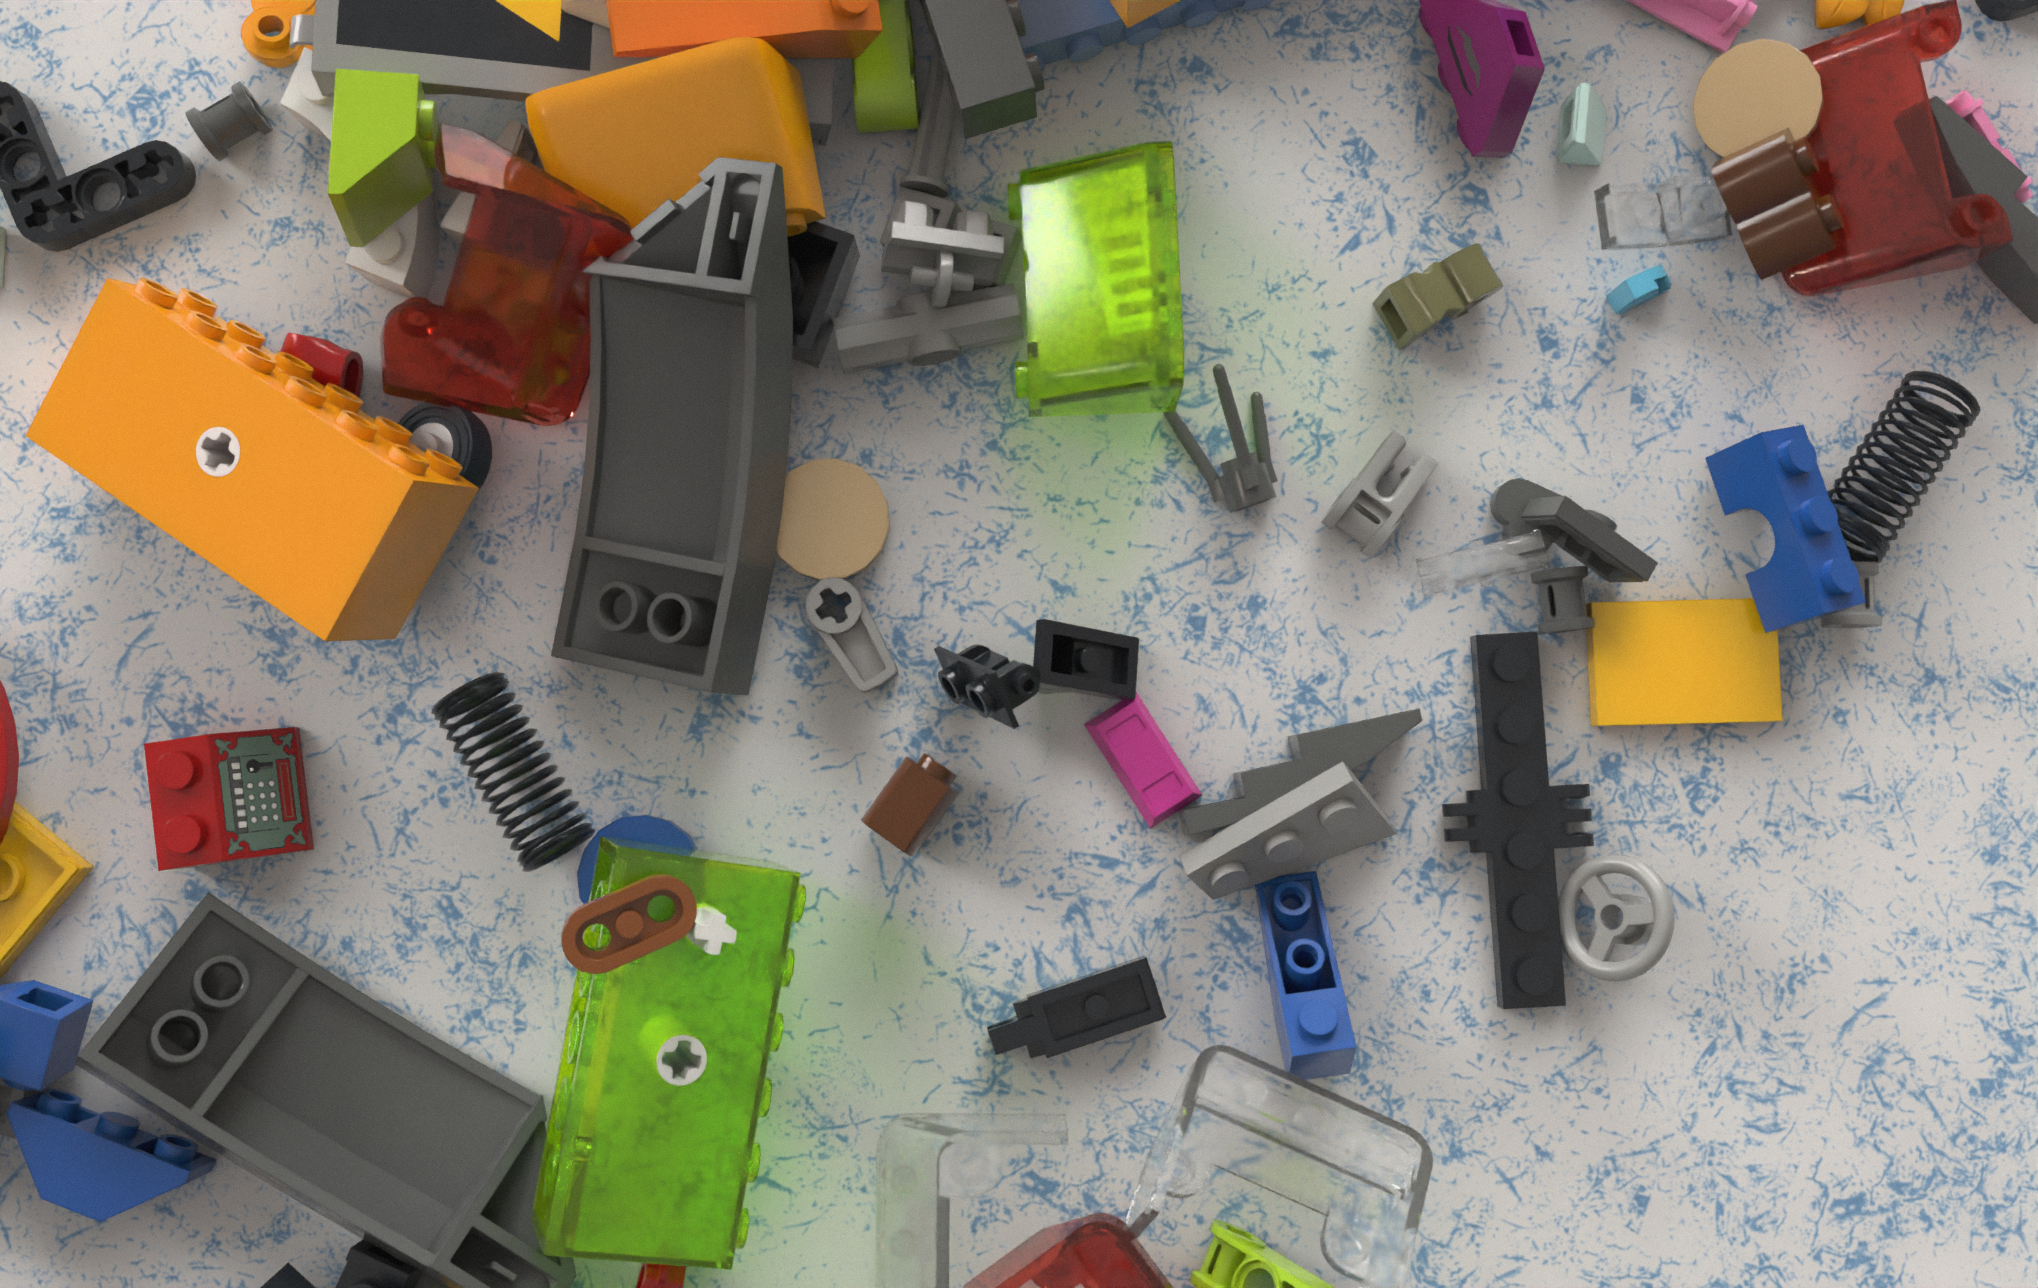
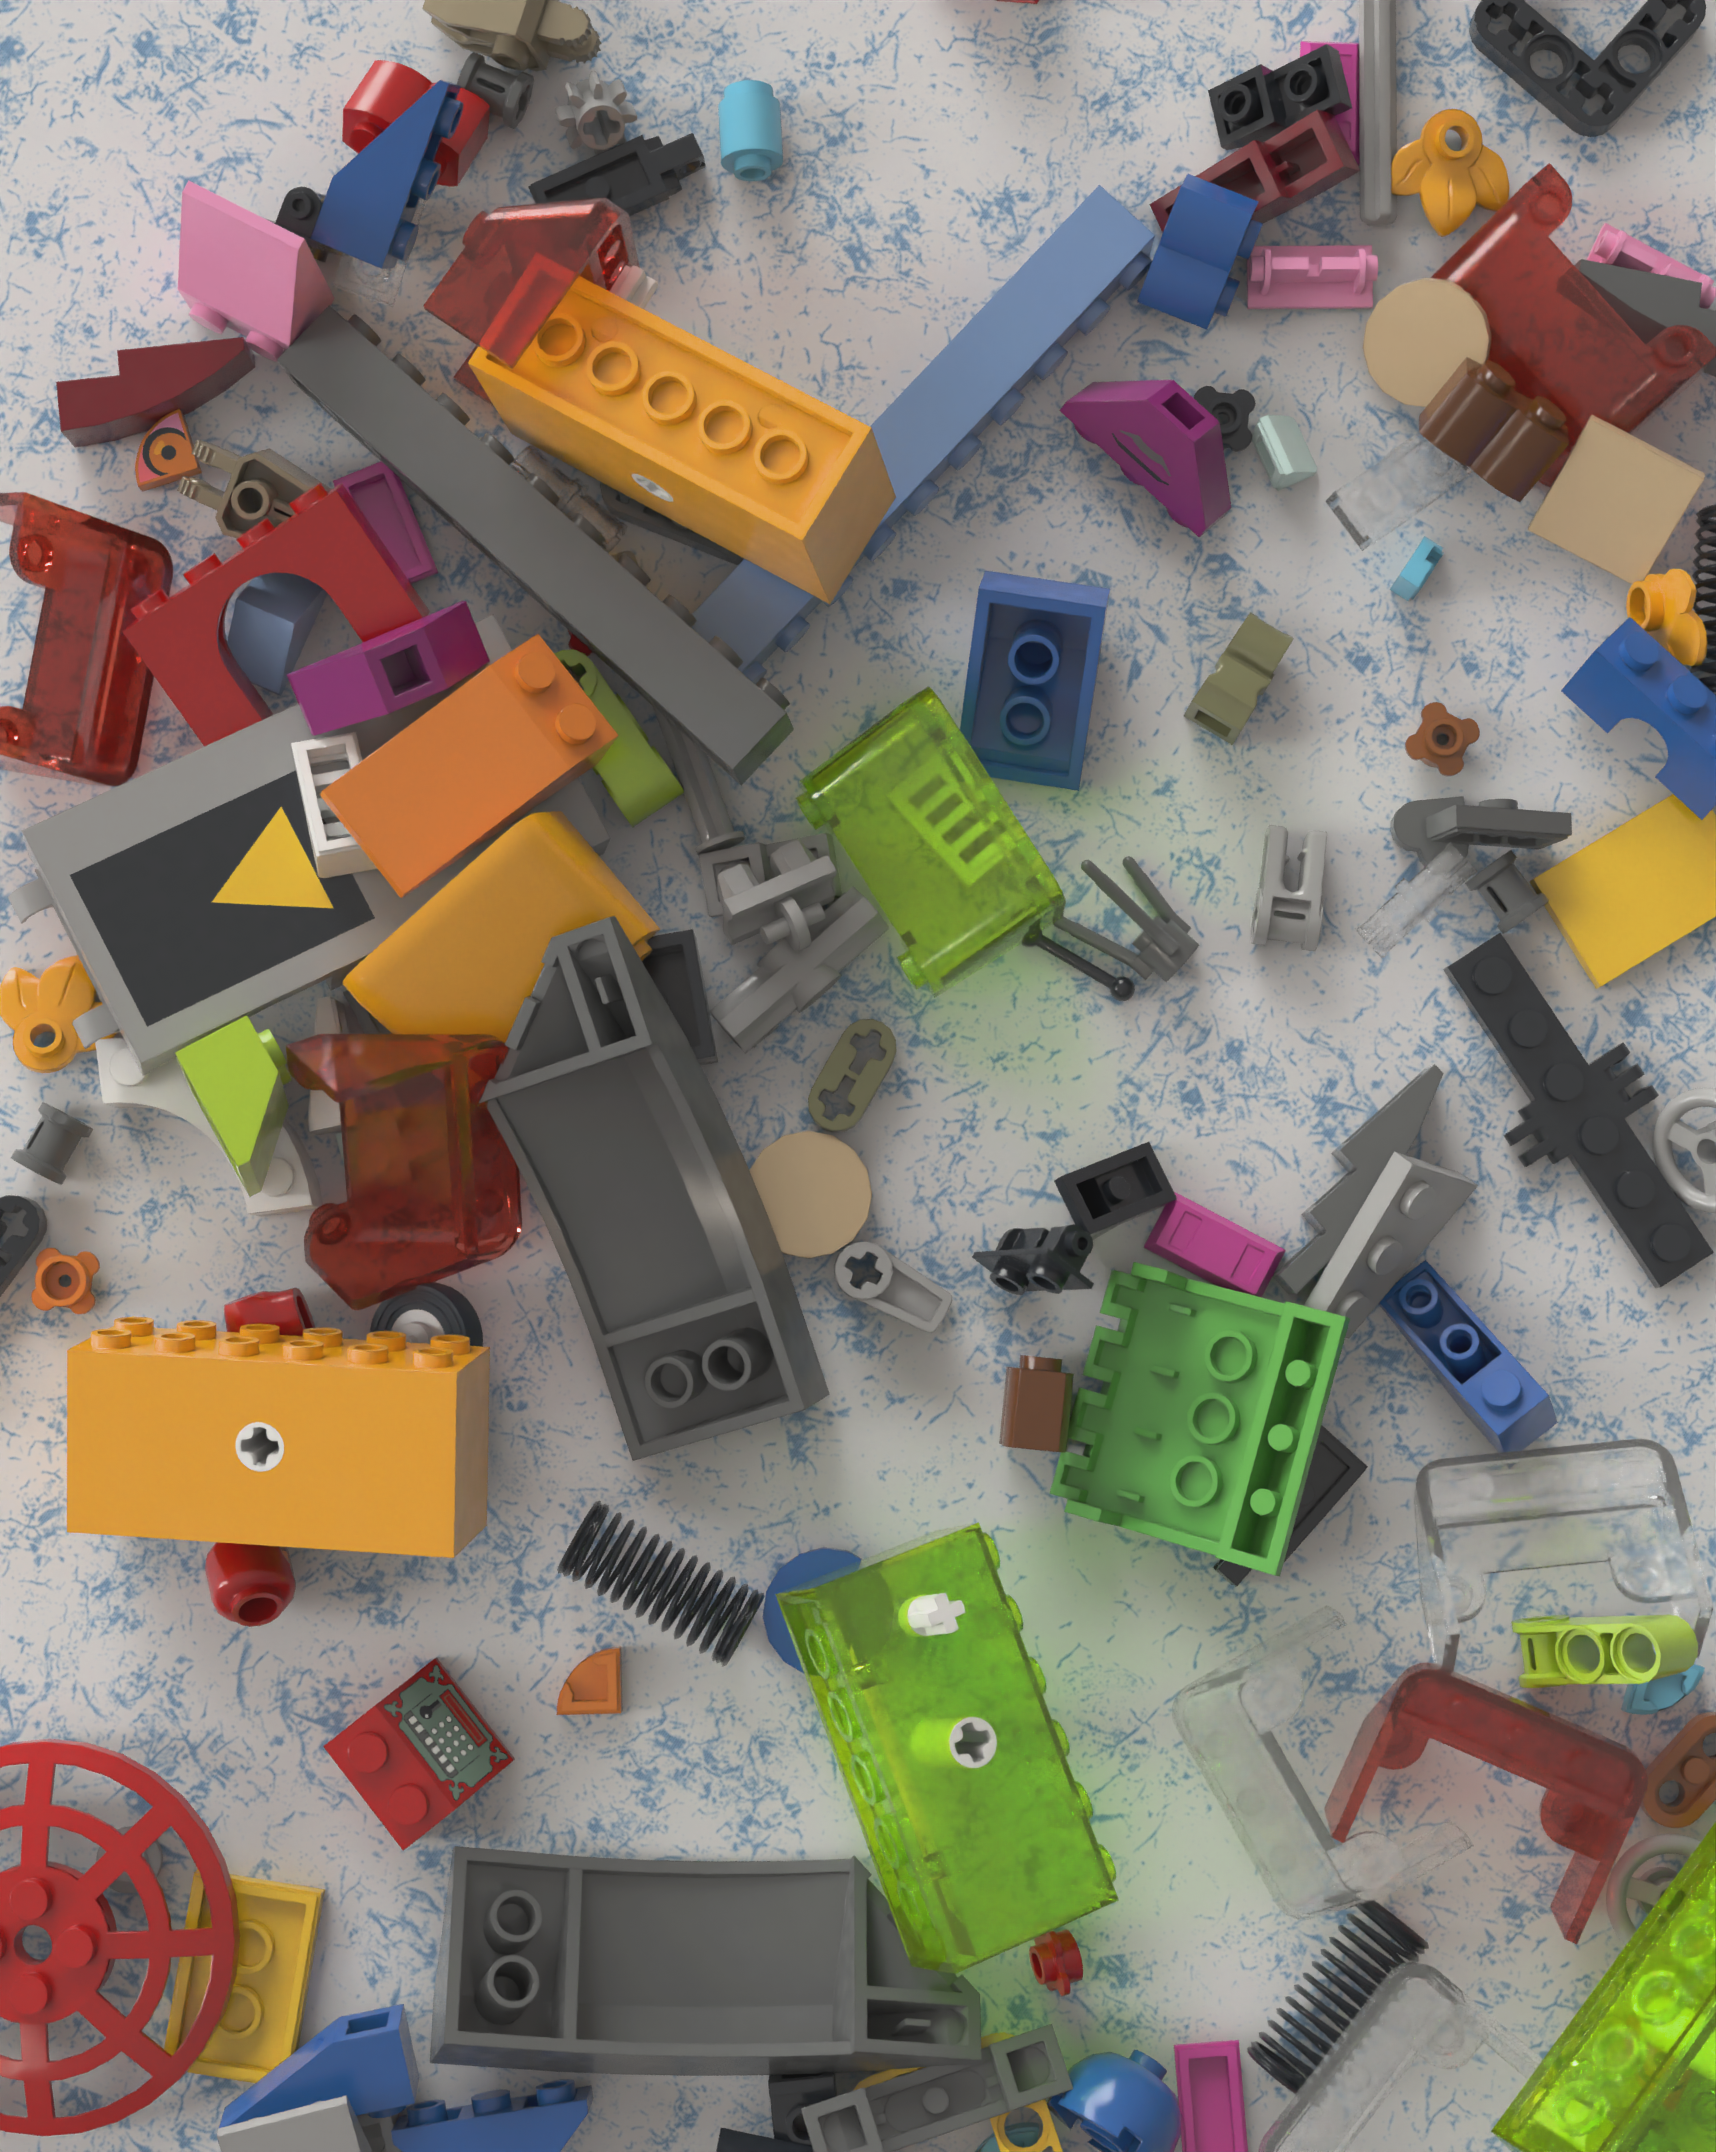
camera: 25 degrees left, 0 degrees up
dark orange plate [561,874,697,974] -> none
none -> orange plate [31,1248,100,1314]
none -> red head [205,1542,296,1627]
none -> orange tile [556,1646,623,1715]
none -> olive beam [808,1019,897,1133]
none -> blue slope [954,570,1110,791]
none -> black hinge [1017,921,1135,1001]
none -> bright green slope [1050,1262,1350,1577]
none -> black plate [1194,386,1256,452]
none -> dark orange plate [1405,702,1480,776]
none -> tan tile [1528,415,1705,584]
none -> light orange plate [1626,569,1707,666]

